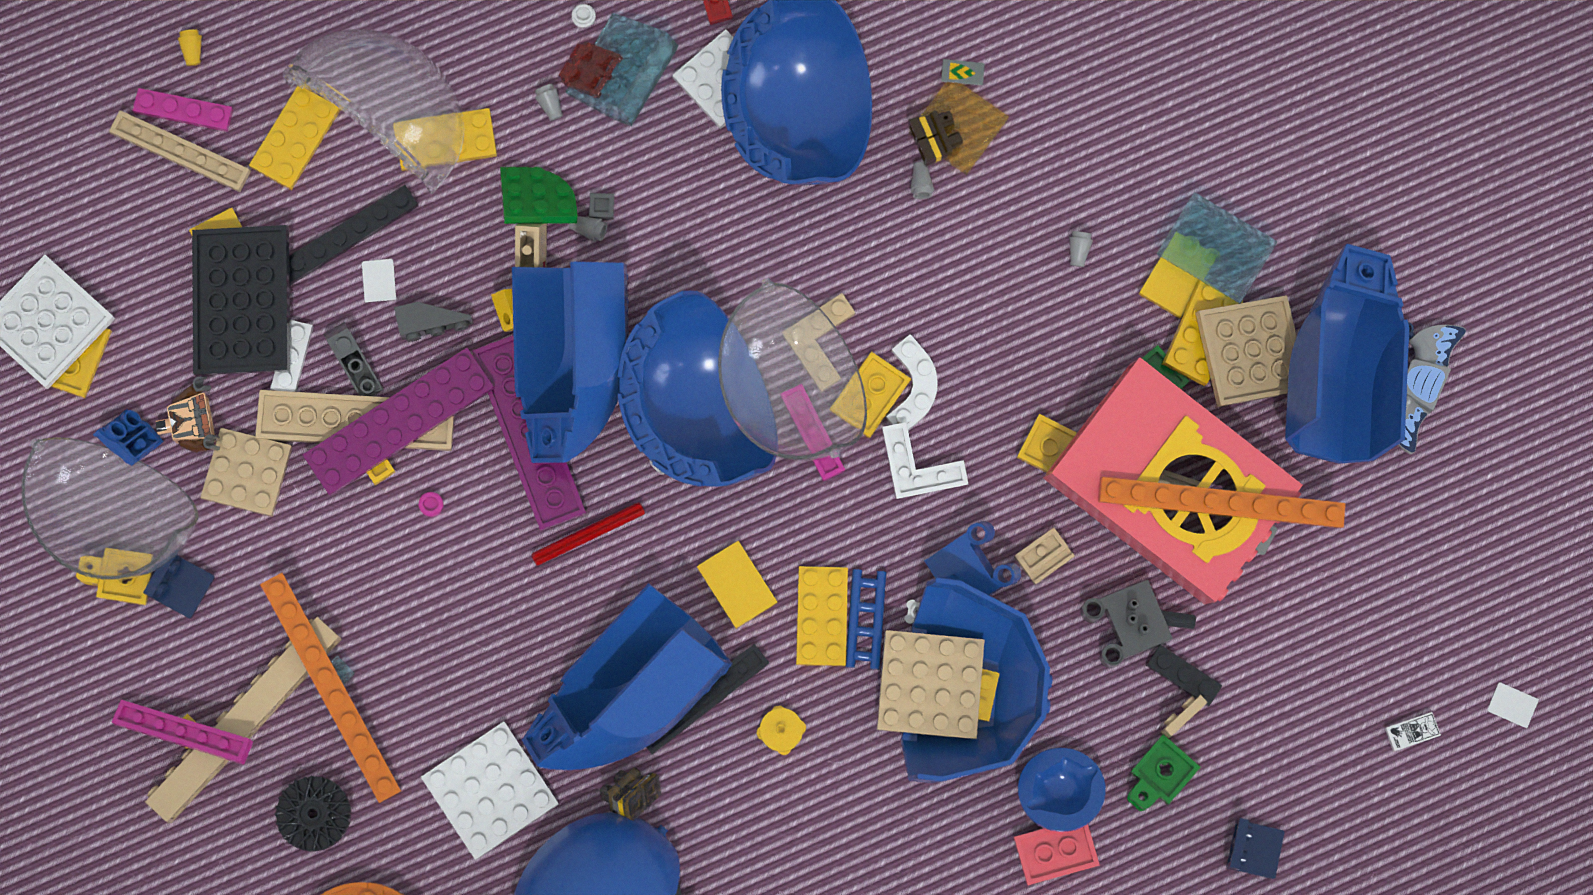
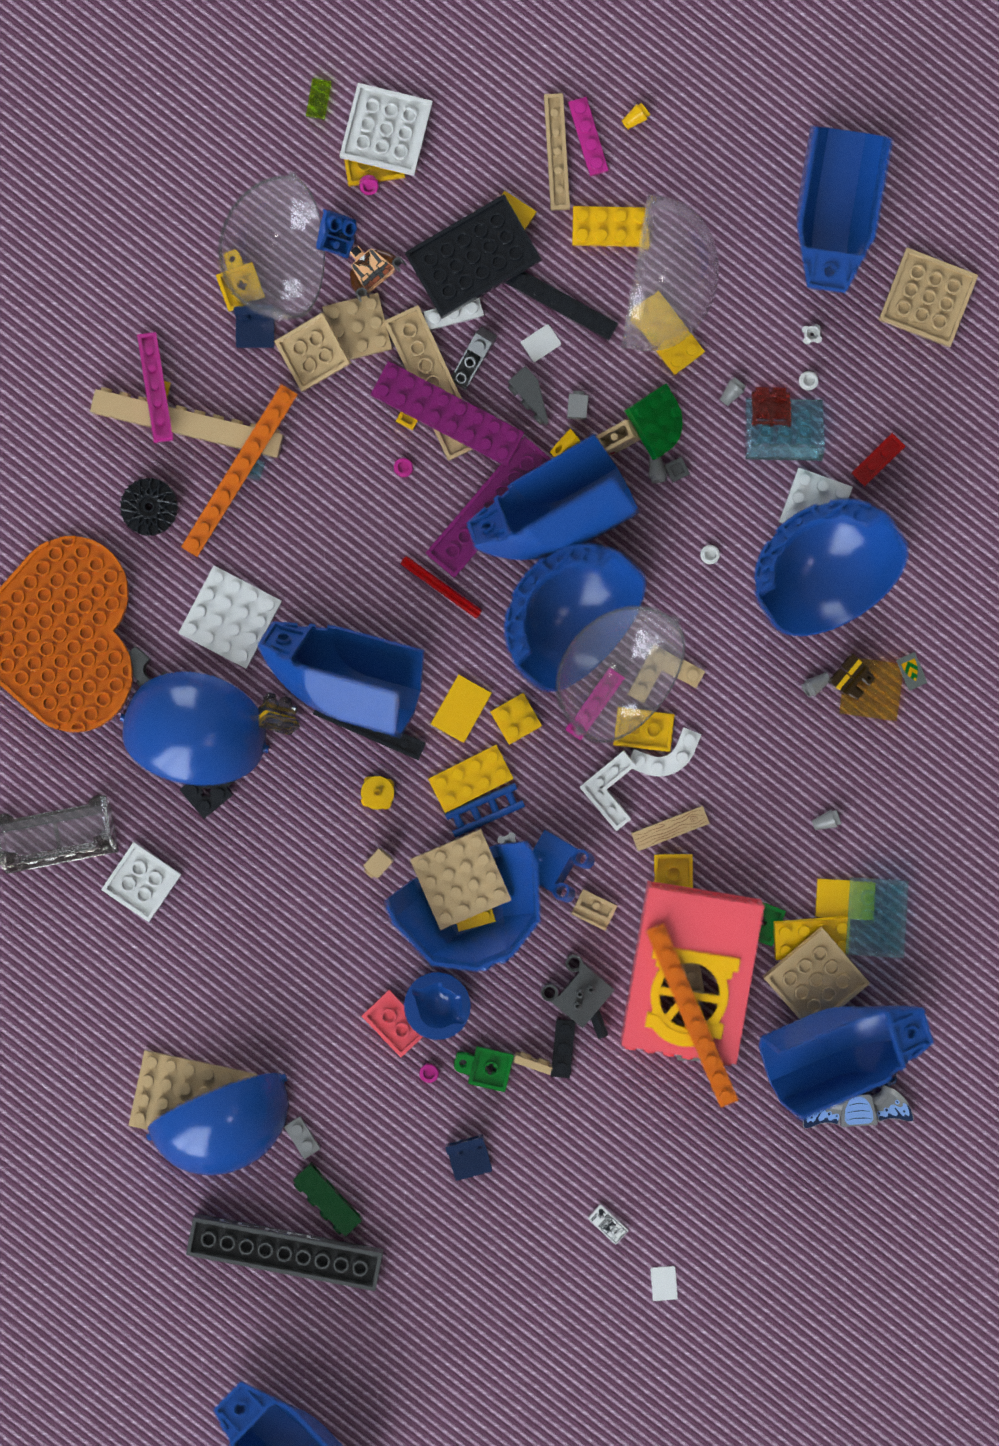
camera: 65 degrees right, 10 degrees up
none -> tan plate [274,313,352,392]
none -> dark pink tile [359,175,379,195]
none -> tan brick [363,847,394,879]
none -> dark pink tile [420,1063,439,1083]
none -> yellow plate [490,693,542,745]
none -> light grey brick [567,391,588,420]
none -> tan tile [631,806,710,851]
none -> white plate [700,545,720,564]

